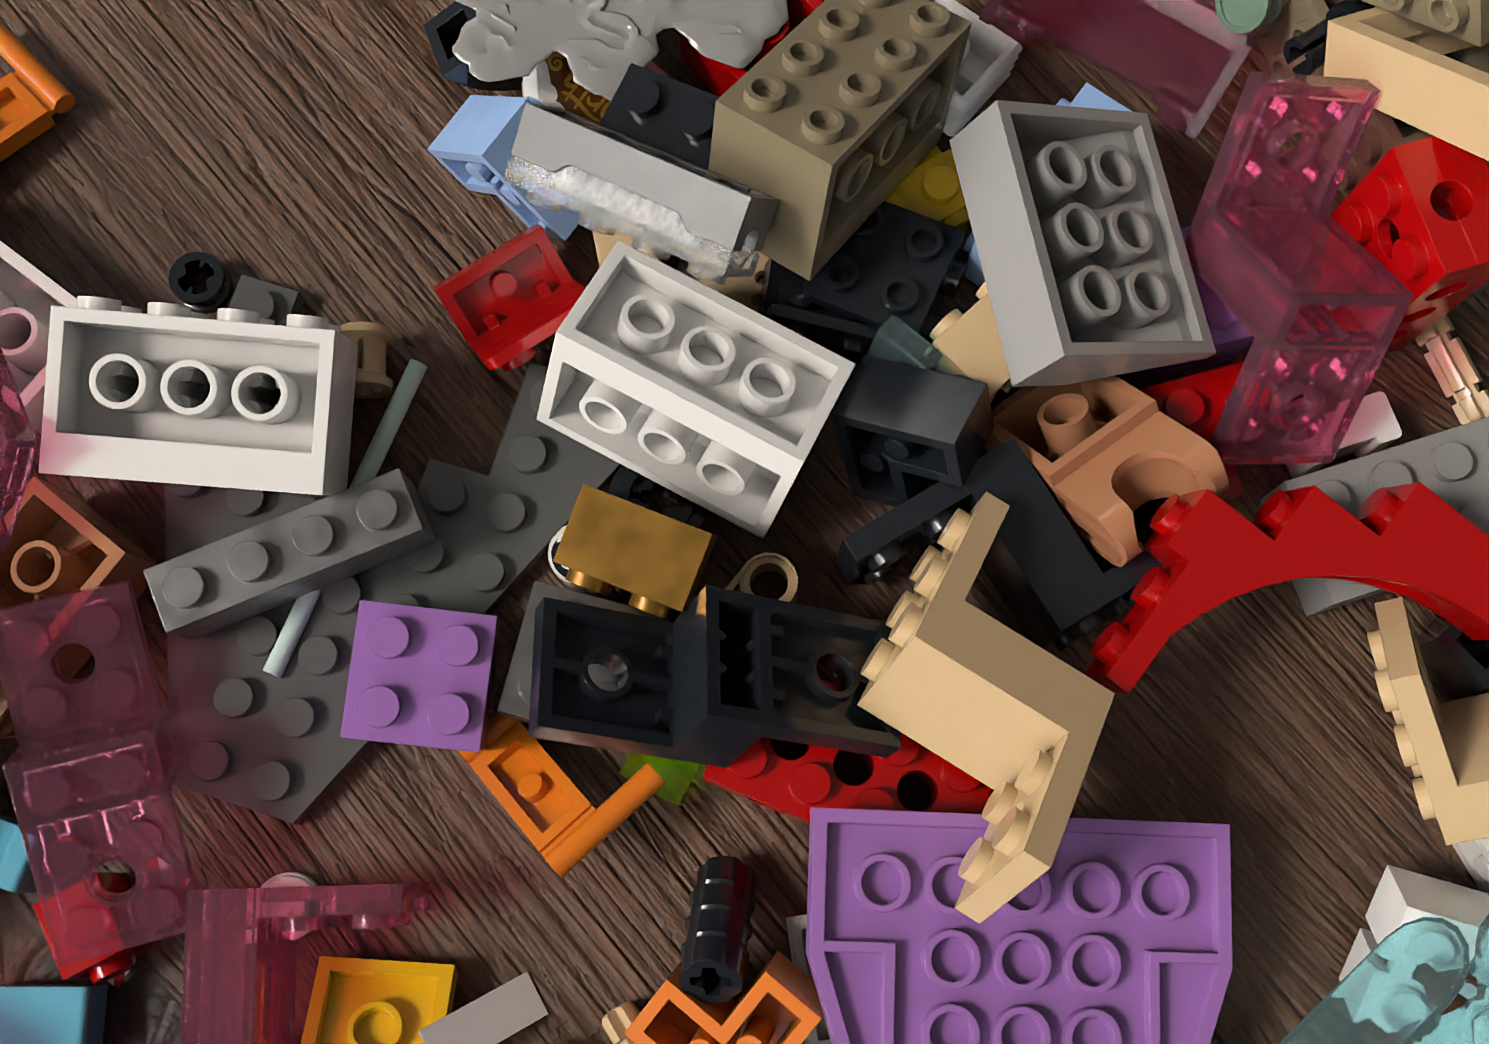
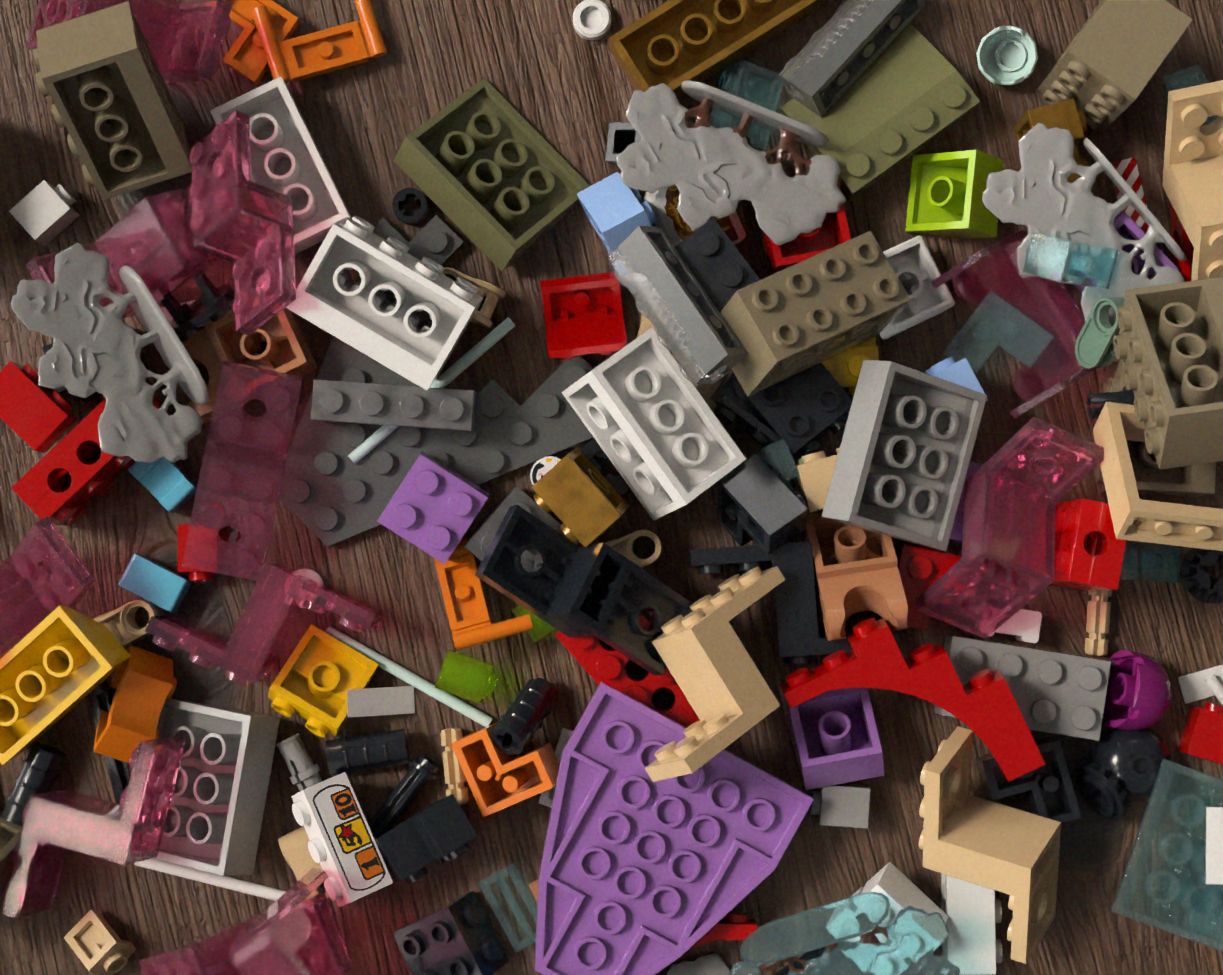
camera: 30 degrees right, 10 degrees up
none -> light aqua axle [325,626,493,727]
none -> olive slope [393,78,590,271]
none -> clear neon green brick [435,649,499,703]
none -> medium lavender brick [789,688,884,790]
none -> light grey brick [810,783,870,828]
none -> clear light blue tile [943,290,1055,376]

